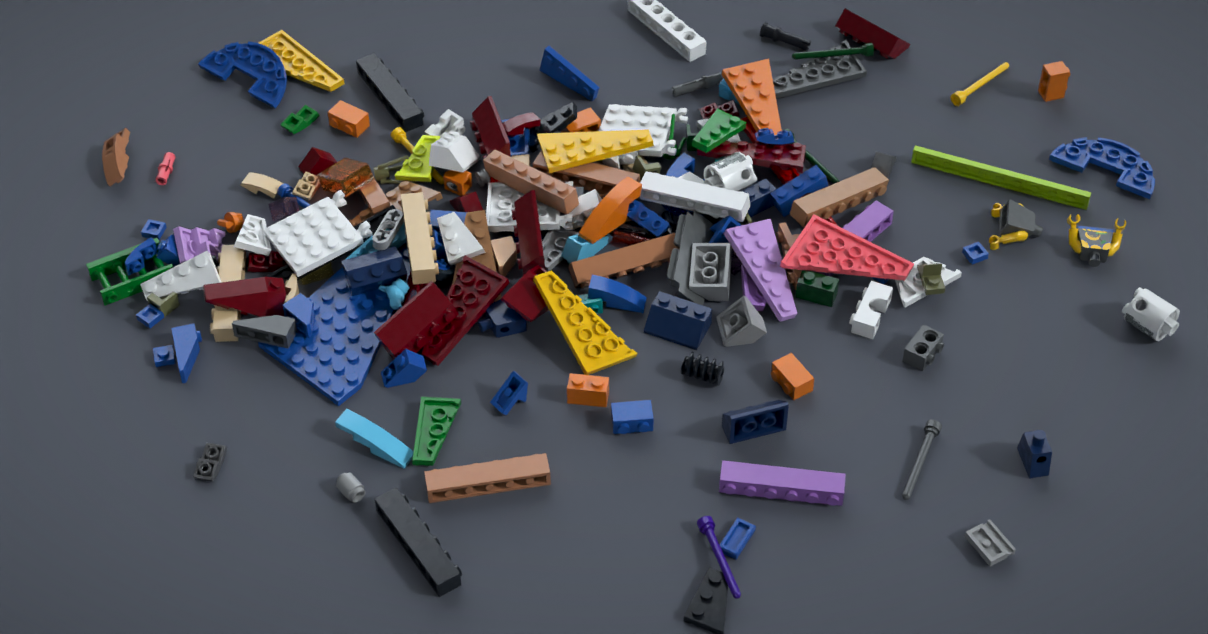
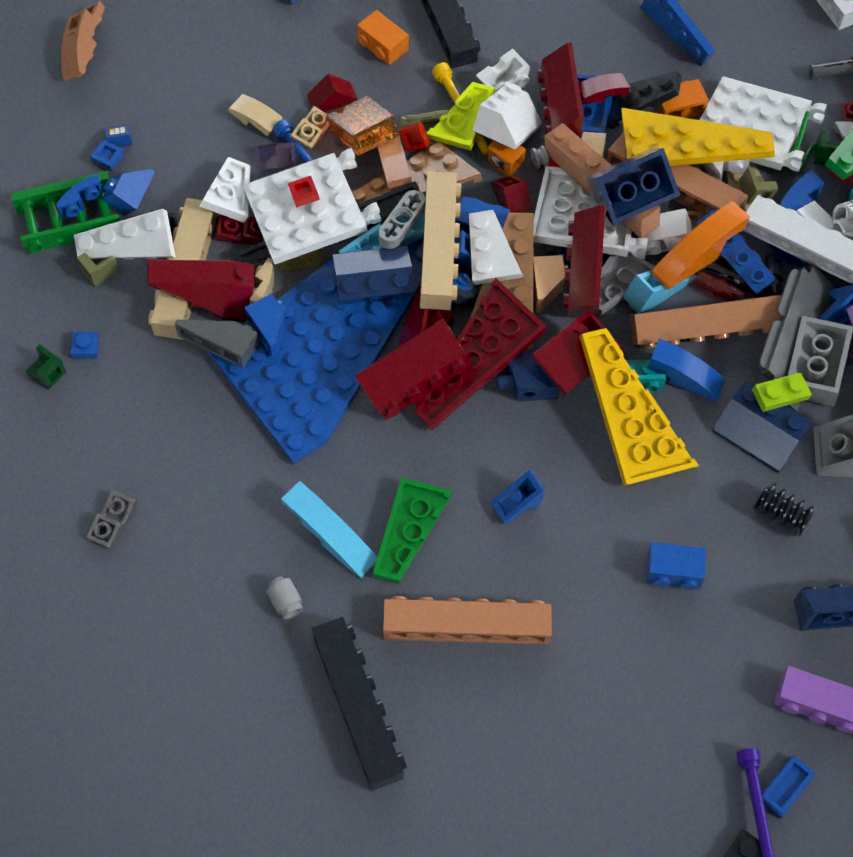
camera: 10 degrees right, 15 degrees up
blue plate [136,304,164,328] -> none
coral pin [155,152,176,185] -> none
slope [171,323,202,383] -> none
lavender slope [173,226,226,263] -> none
orange piece [217,212,244,233] -> none
green slope [280,105,319,134] -> none
medium azure animal [379,278,409,310] -> none
blue slope [381,349,427,388] -> none
orange brick [567,373,609,407] -> none
none -> dark green panel [26,344,66,390]
none -> blue slope [105,124,132,147]
none -> red plate [288,175,320,208]
none -> red plate [399,122,431,152]
none -> dark blue slope [587,148,680,225]
none -> lime plate [752,372,812,412]

